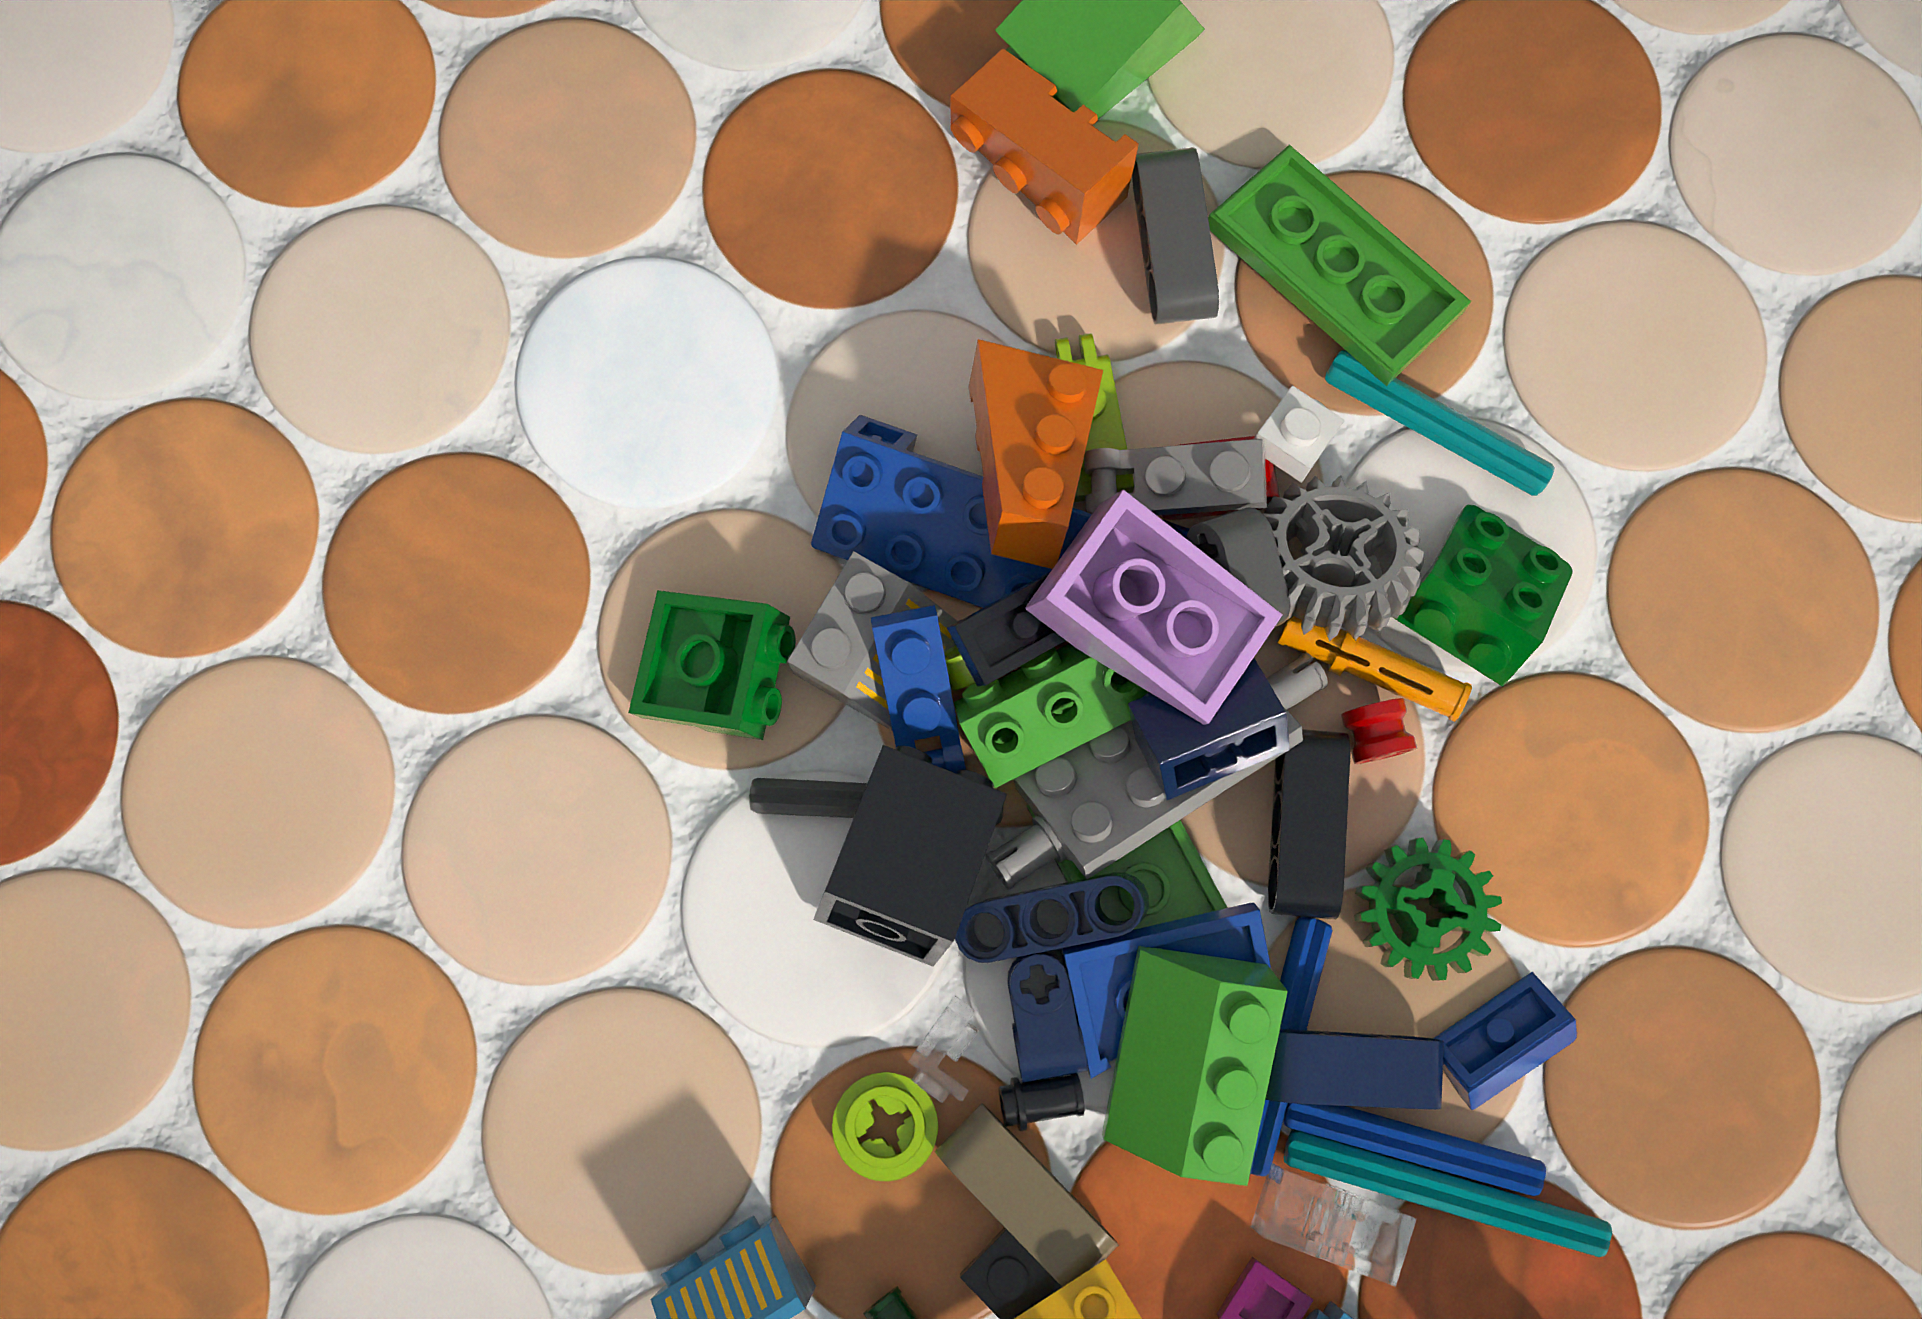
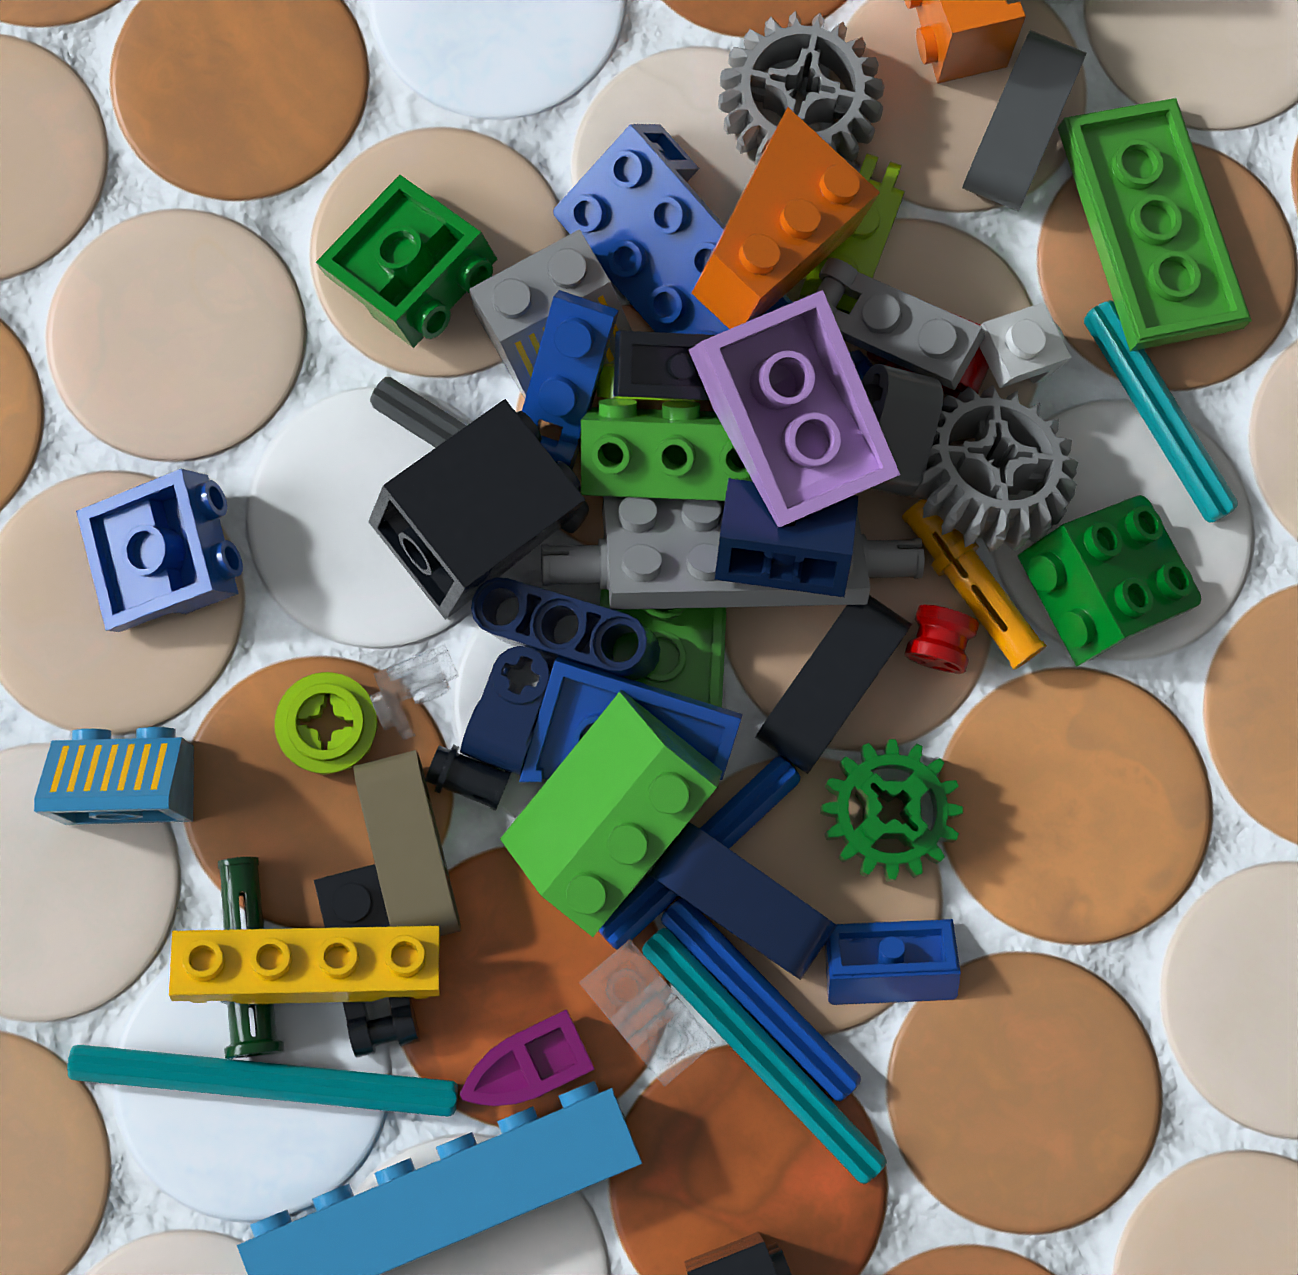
camera: 30 degrees right, 0 degrees up
none -> blue plate [76,469,243,632]
none -> light grey gear [718,11,885,165]

